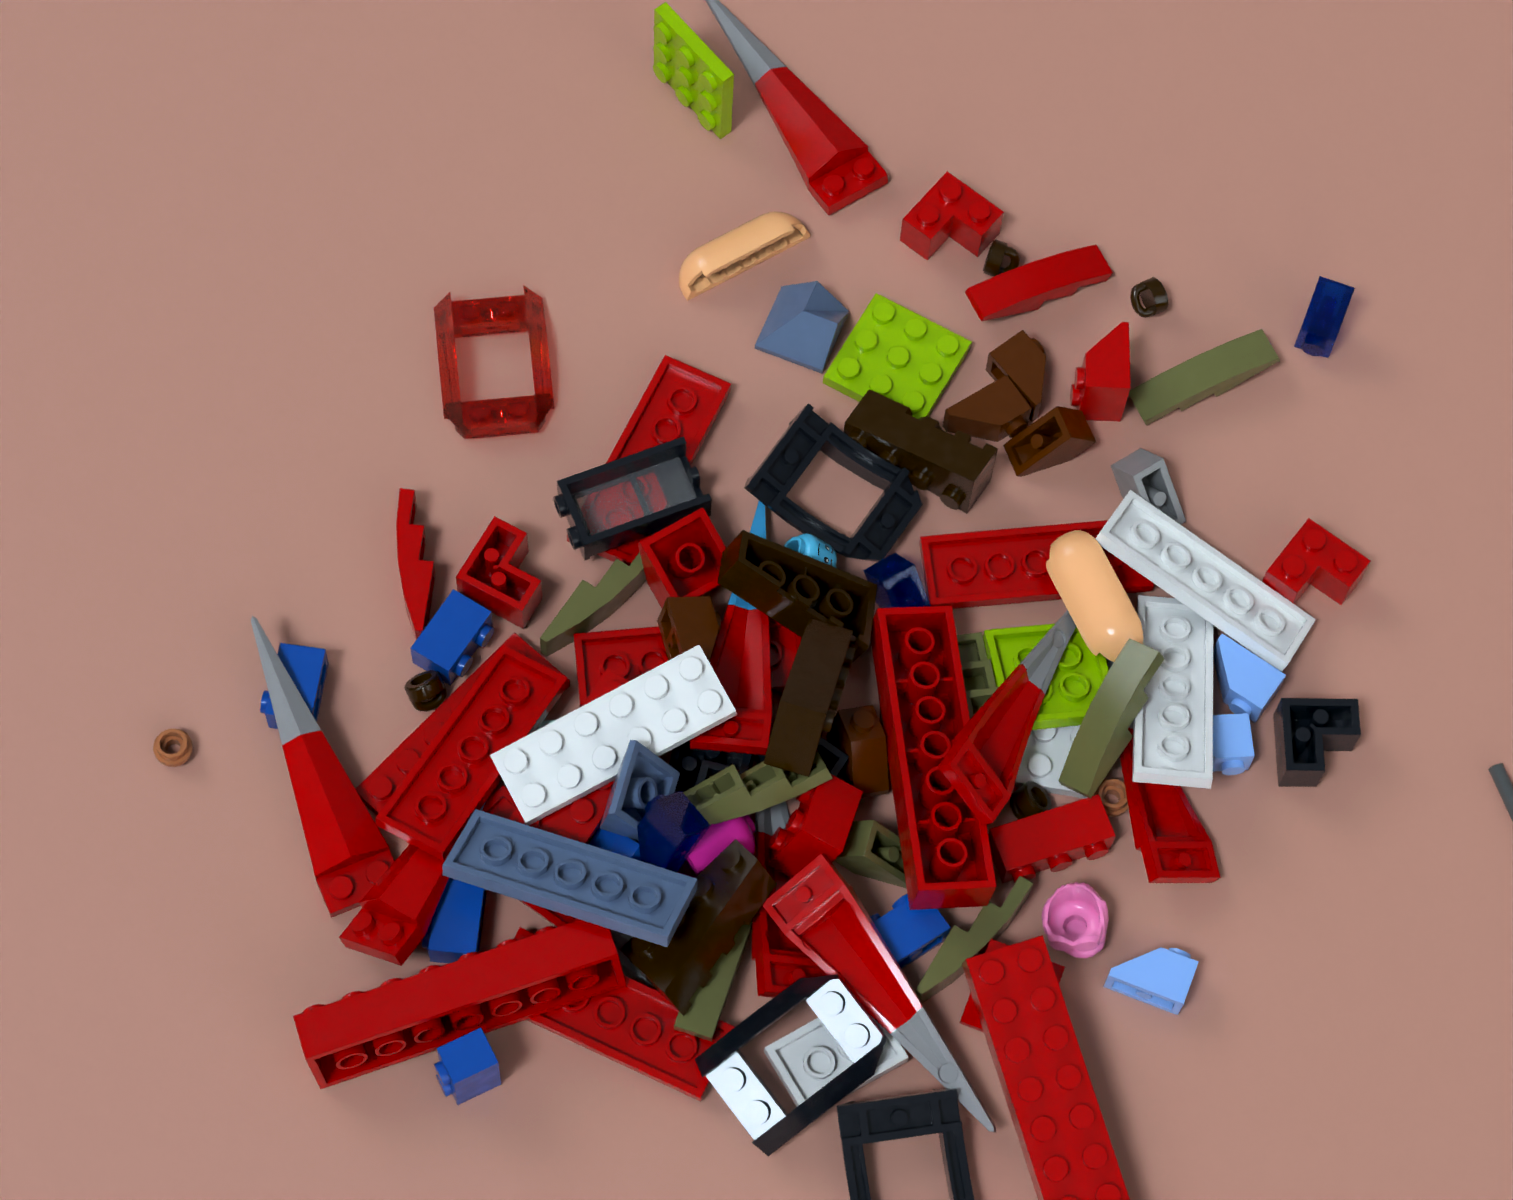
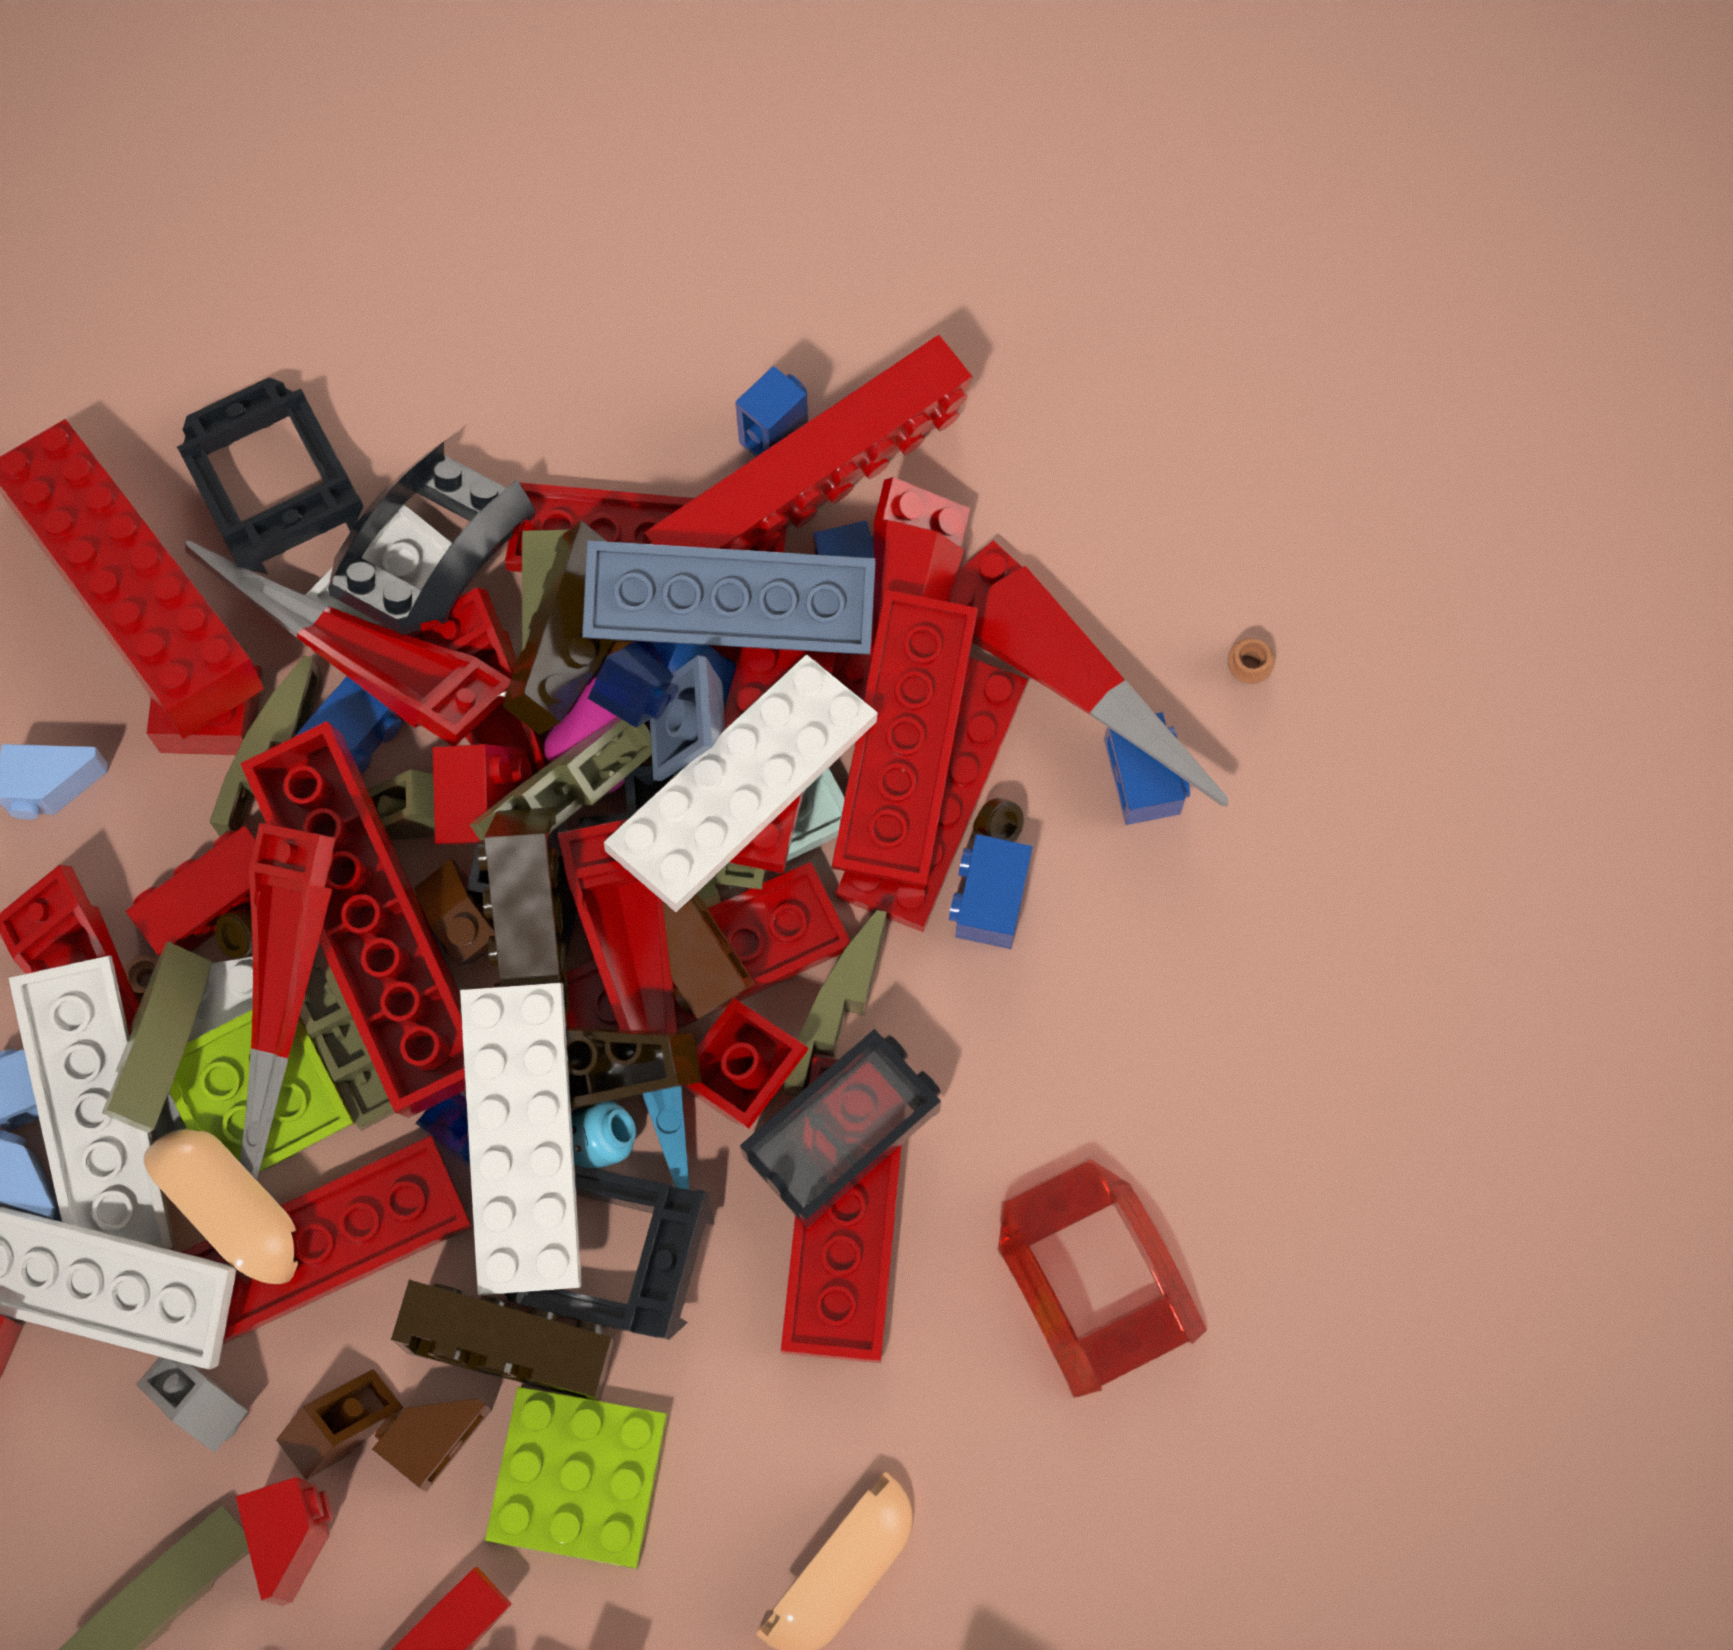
camera: 165 degrees right, 5 degrees up
red slope [396,488,436,640] -> none
red brick [456,516,542,629] -> none
sand blue slope [755,281,849,374] -> none
reddish brown slope [985,330,1046,422] -> none
bright pink hair [1042,882,1109,958] -> none
none -> white plate [460,983,582,1295]

